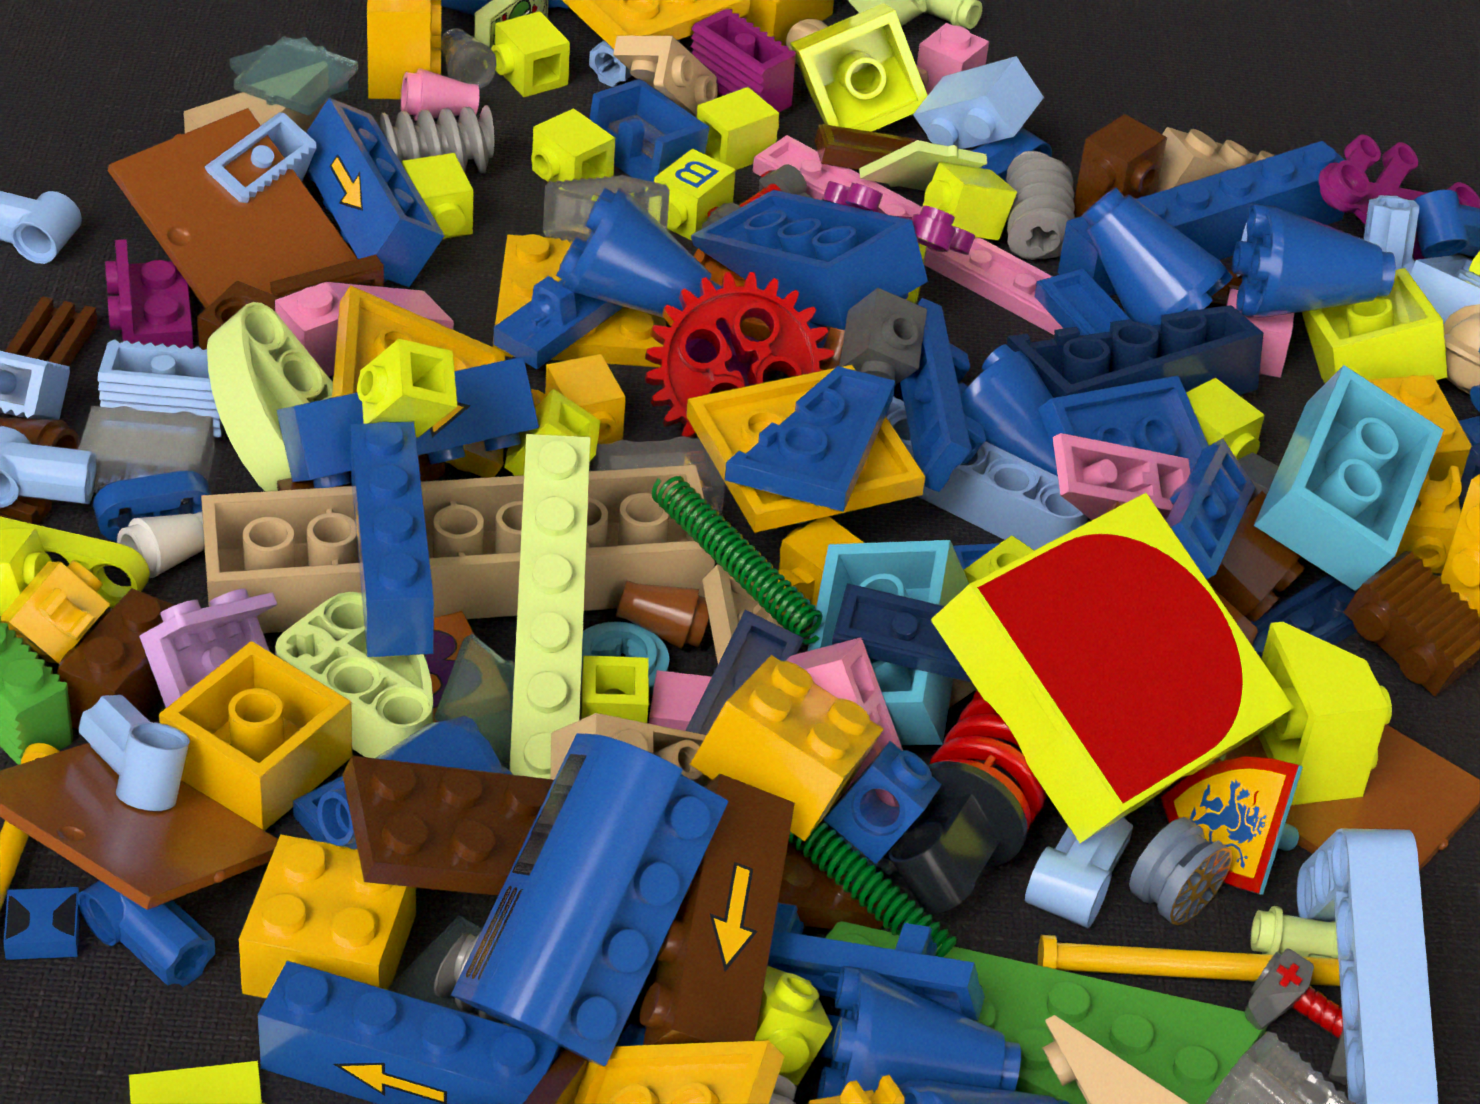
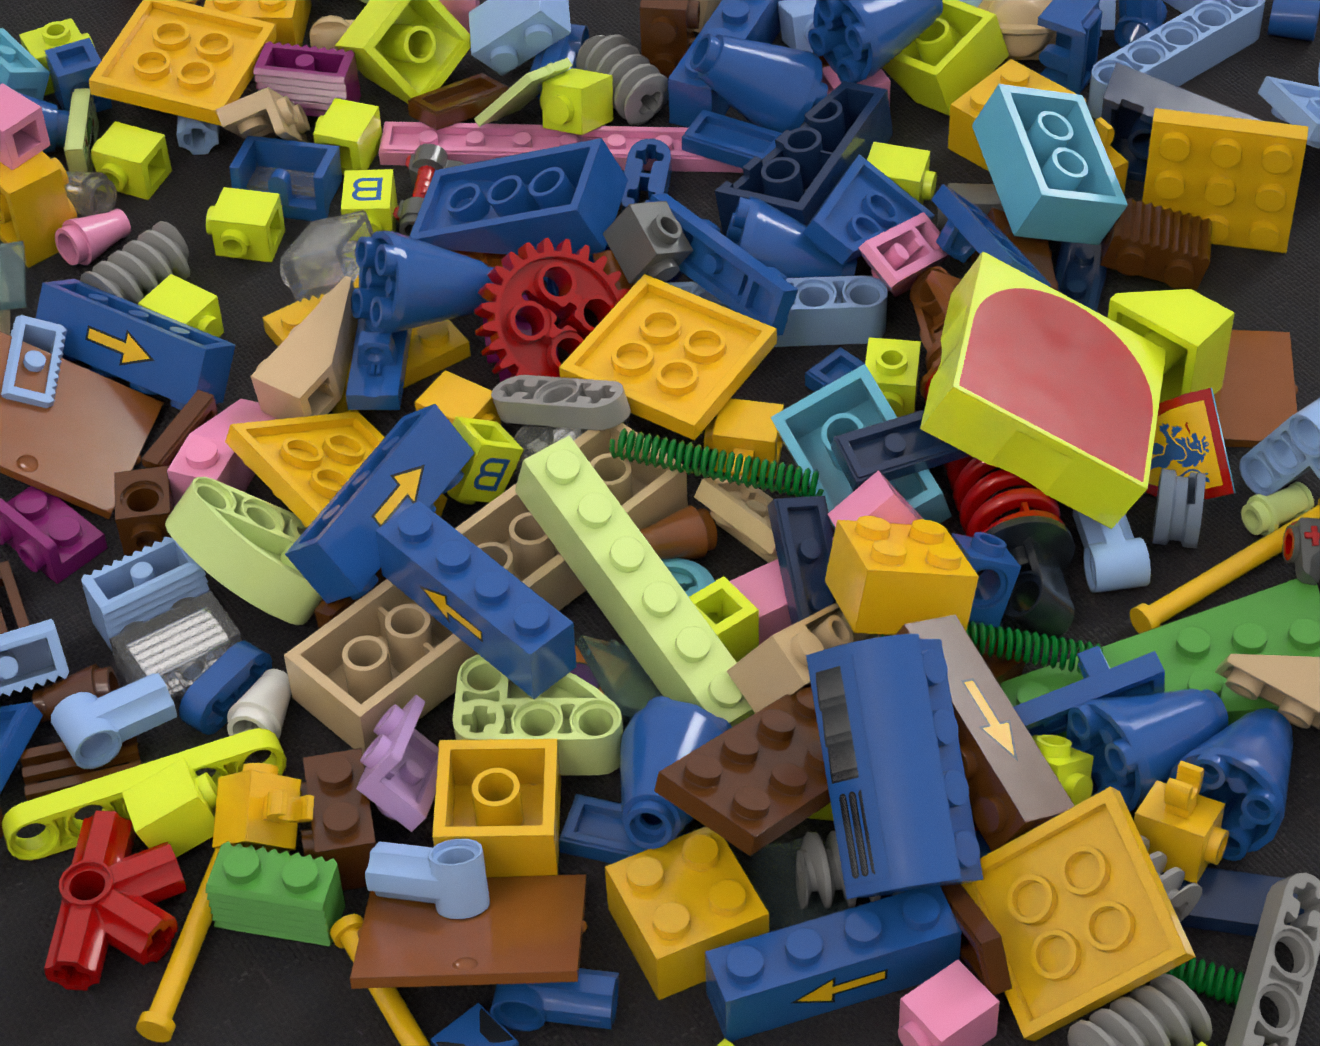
camera: 30 degrees left, 5 degrees up
neon yellow brick [357,338,457,438] -> none
blue wing [725,366,895,512] -> none
magenta plant [822,181,975,255] -> none
none -> tan slope [250,276,358,419]
none -> light grey beam [491,375,631,430]
none -> blue beam [620,138,672,213]

